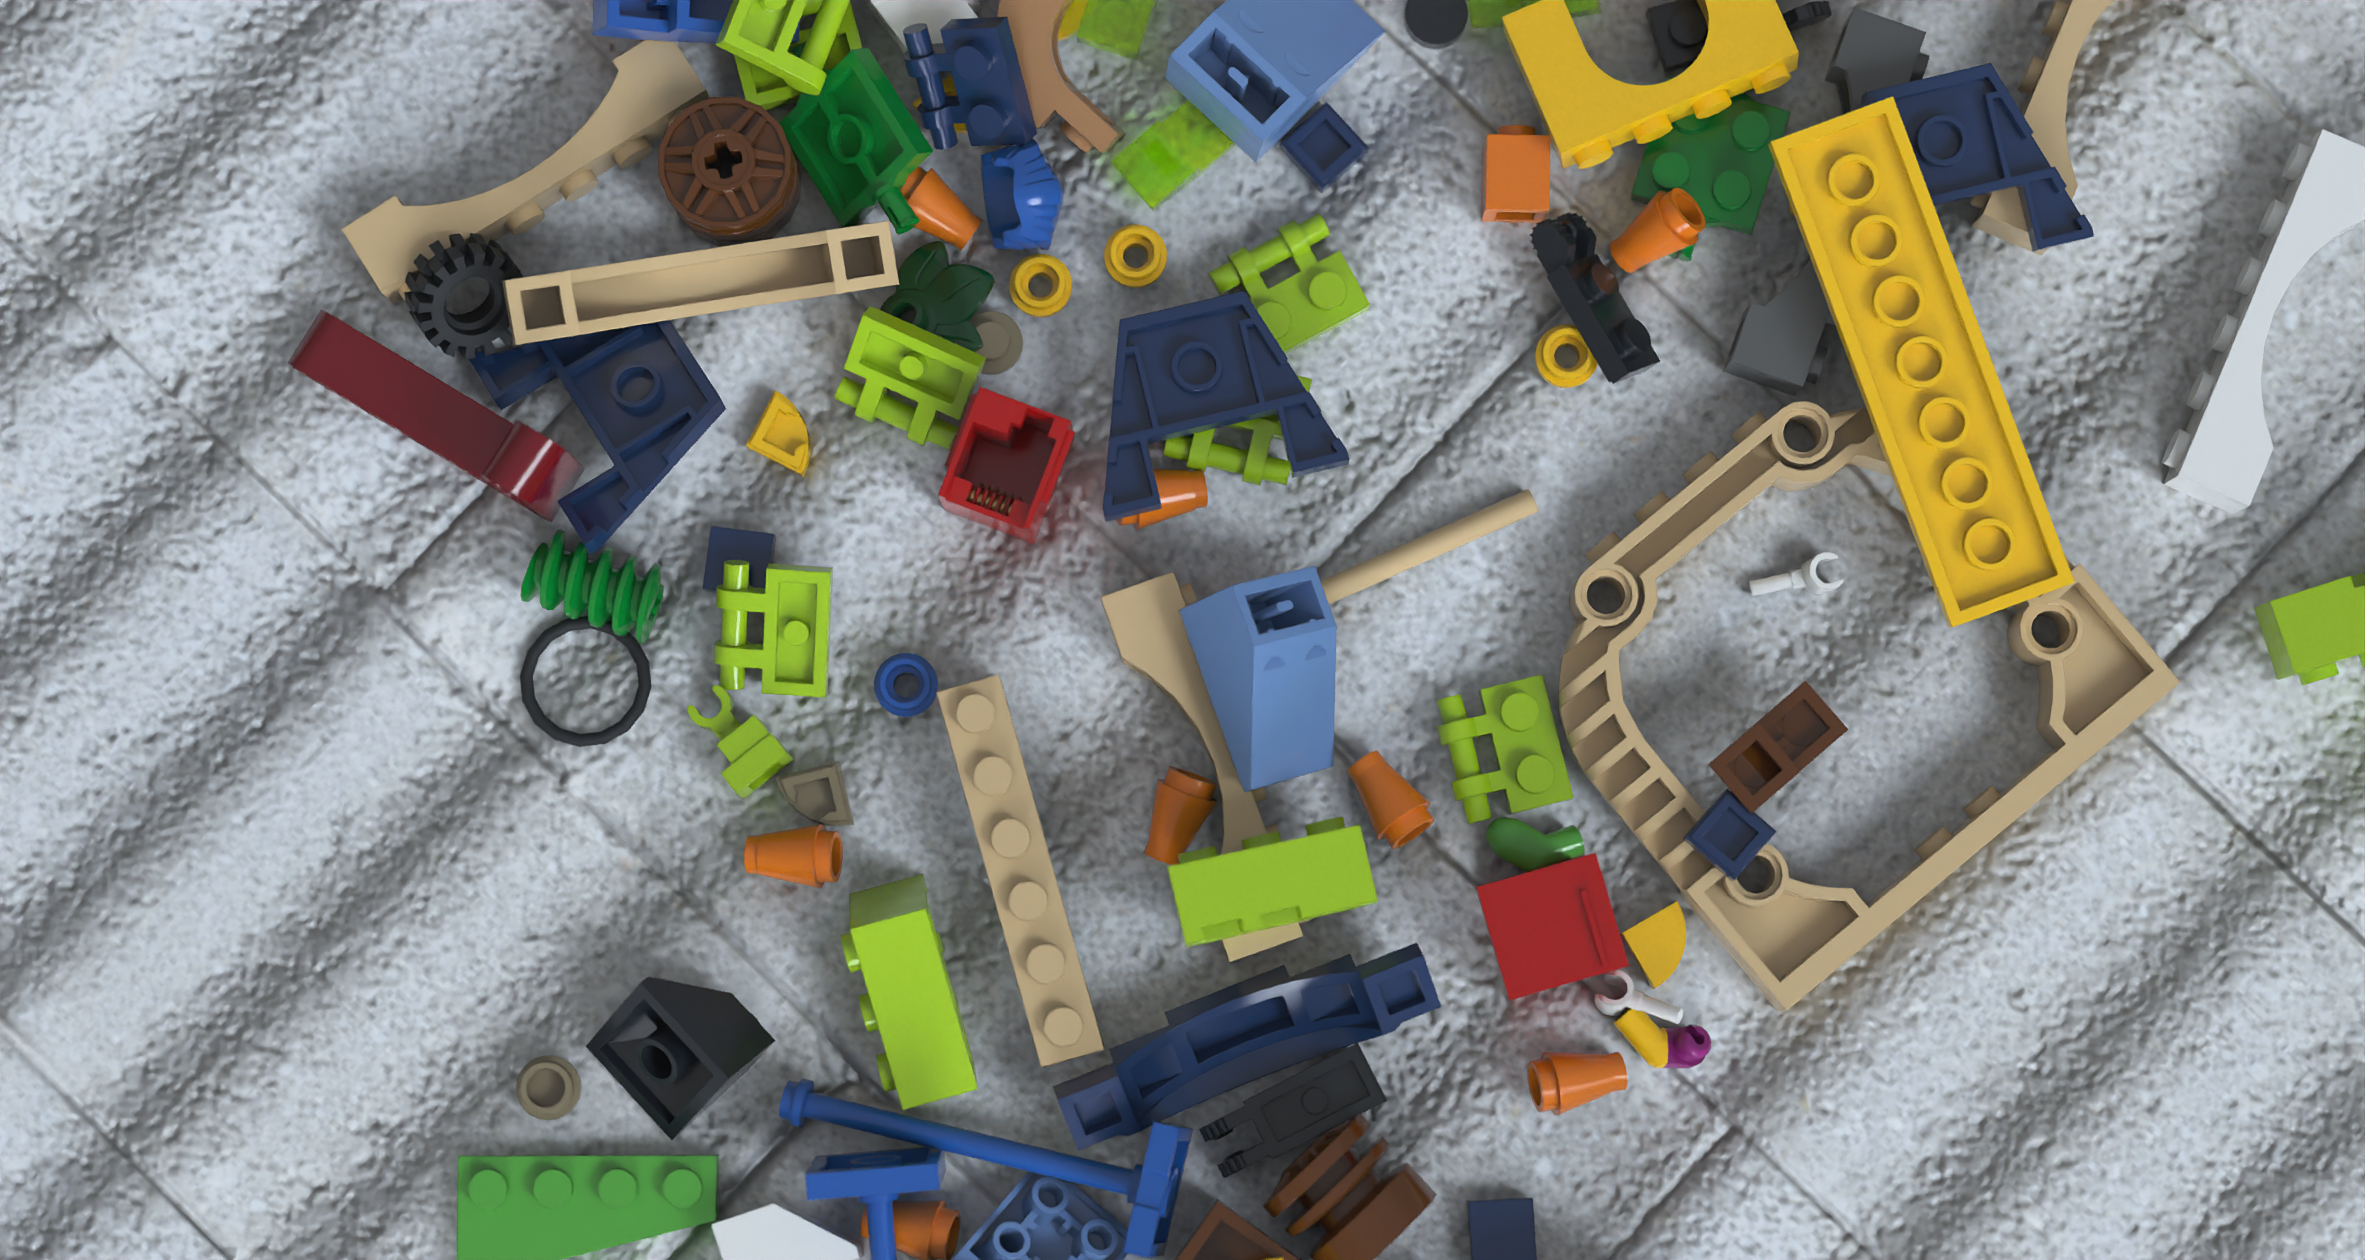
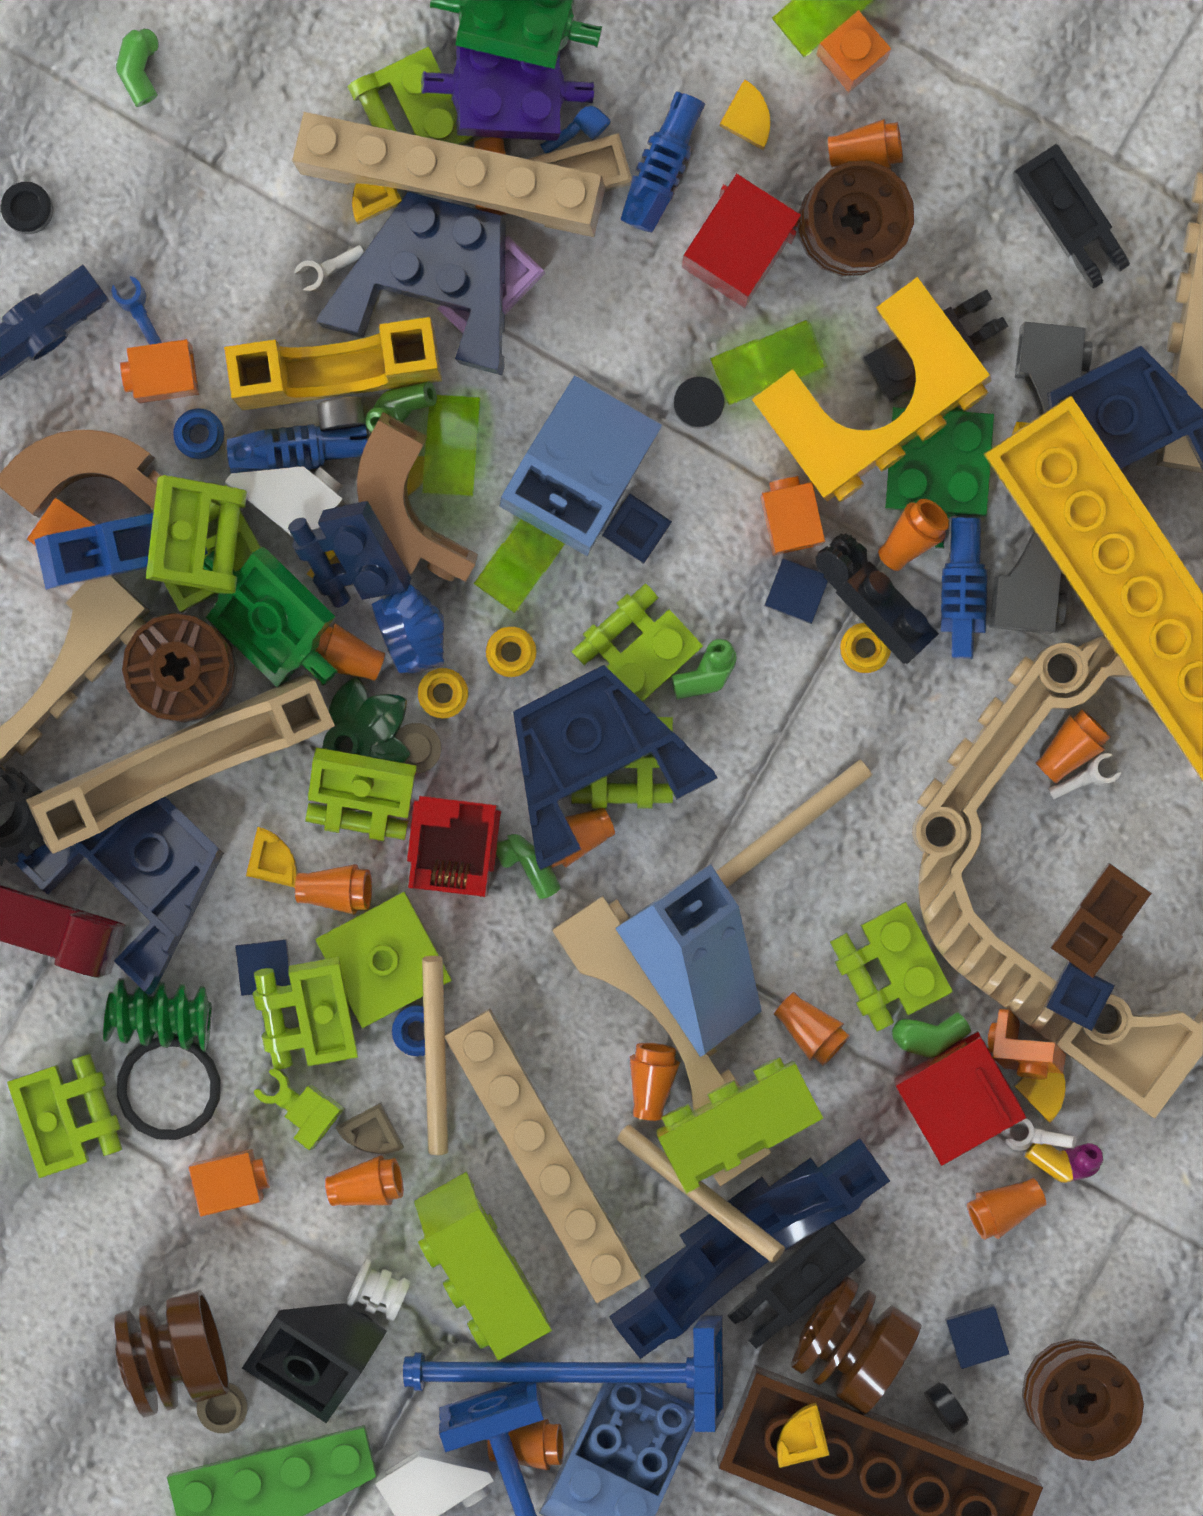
camera: 15 degrees left, 5 degrees up
none -> lime plate [7,1053,123,1178]
none -> reddish brown wheel [114,1289,229,1418]
none -> orange brick [188,1149,270,1217]
none -> orange cone [295,864,372,915]
none -> lime plate [315,891,452,1029]
none -> white bush [346,1258,411,1322]
none -> tan bar [422,956,448,1155]
none -> bright green arm [496,834,561,899]
none -> tan bar [617,1125,785,1263]
none -> bright green arm [671,639,737,700]
none -> dark blue tile [764,558,828,624]
none -> blue hinge [940,517,988,659]
none -> orange bracket [988,1009,1066,1080]
none -> orange cone [1035,709,1111,784]

